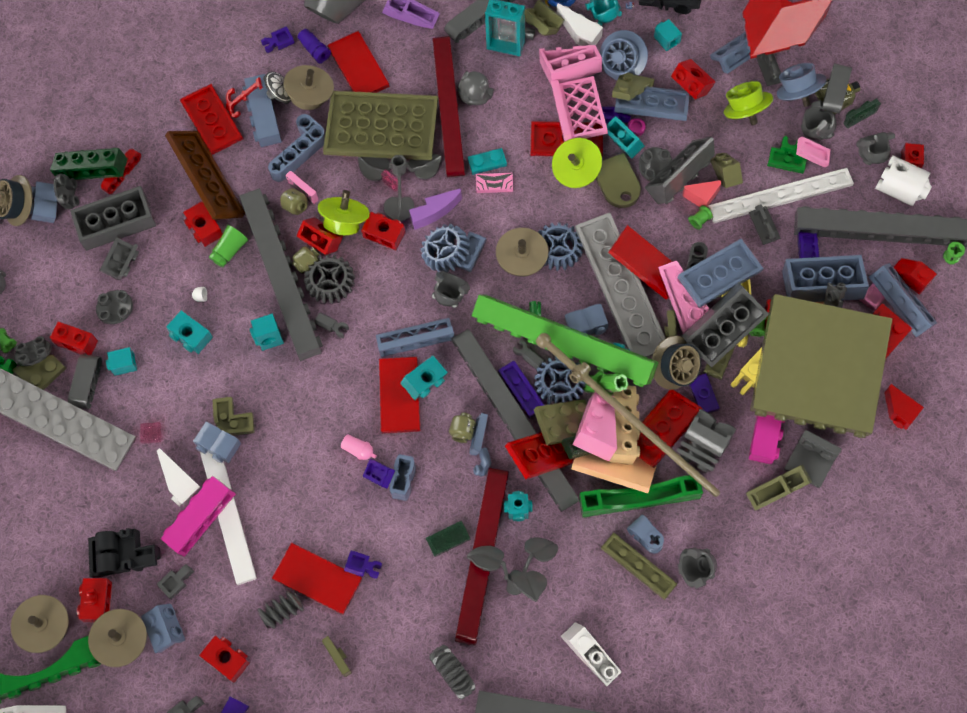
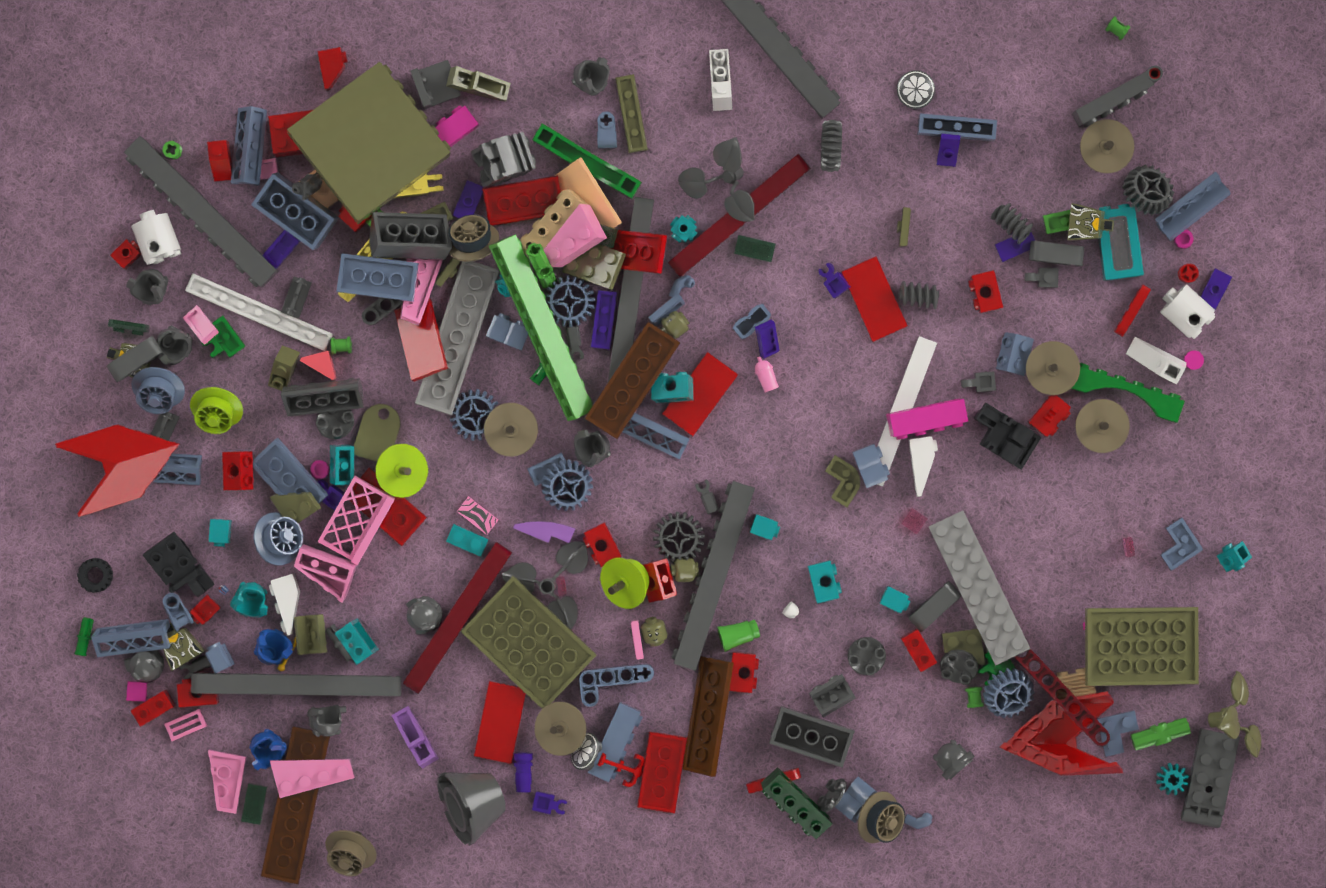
camera: 150 degrees left, 20 degrees up
dark tan bar [536,333,720,497] -> none
none -> reddish brown plate [585,322,680,440]

